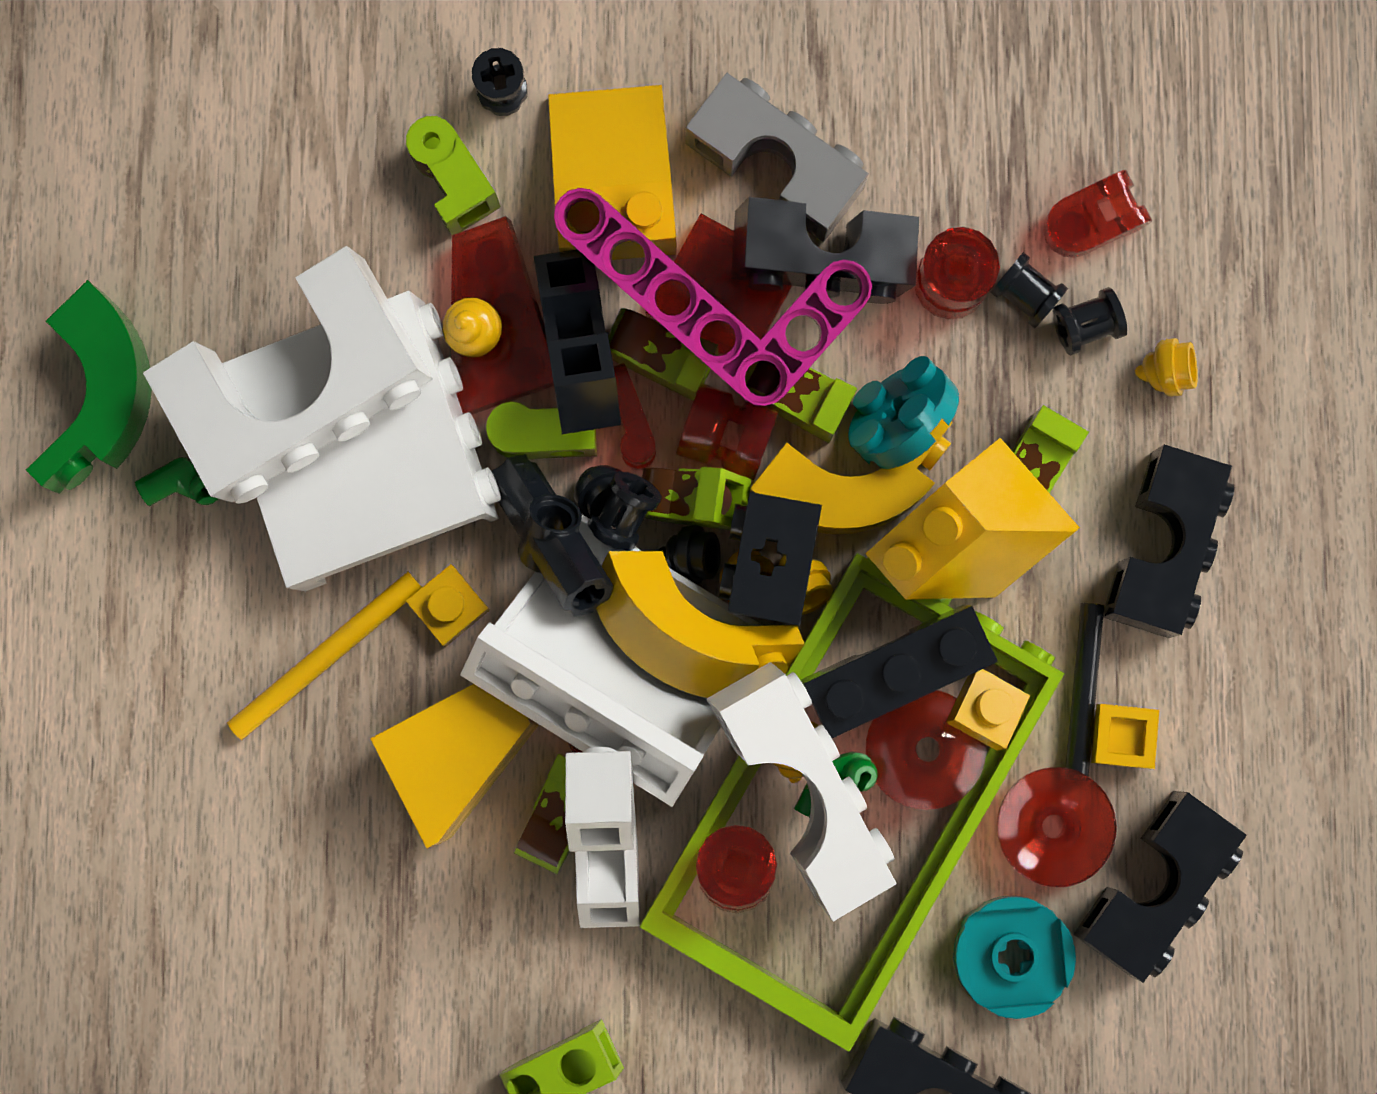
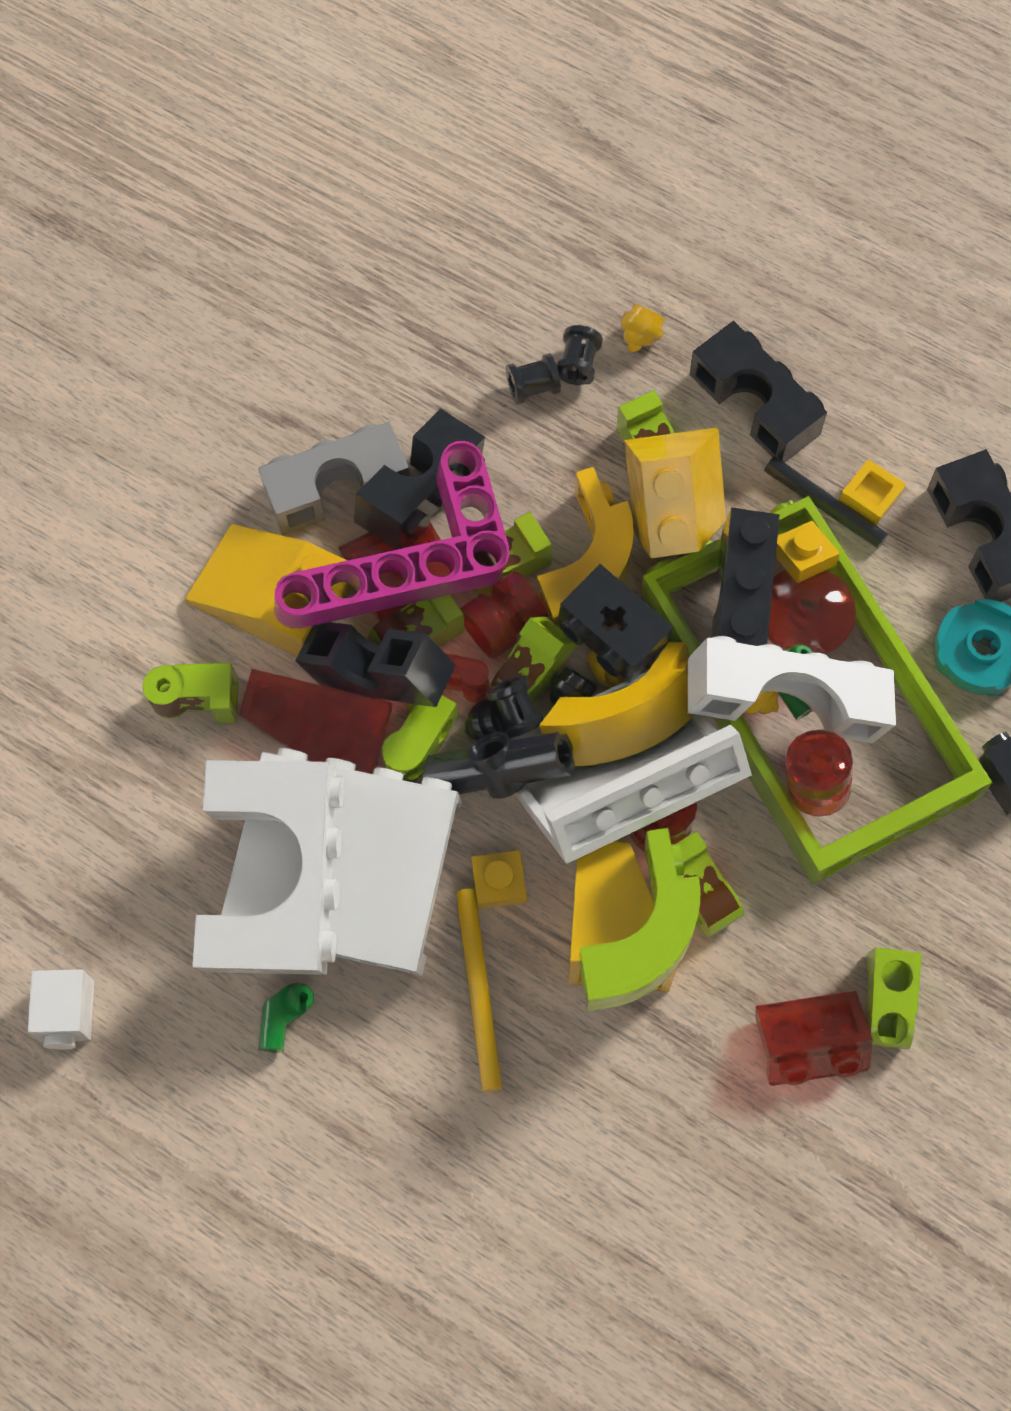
camera: 55 degrees left, 15 degrees down
green arch [26,280,152,494] -> none
yellow plate [442,298,502,357] -> none
black bush [472,48,528,116] -> none
white arch [565,746,640,928] -> none
teal plate [848,356,959,469] -> none
clear red wheel [915,227,1000,319] -> none
clear red dish [996,767,1117,887] -> none
clear red plate [1043,170,1153,258] -> none
none -> white brick [28,969,94,1050]
none -> lime arch [579,828,700,1012]
none -> clear red bracket [755,991,873,1086]

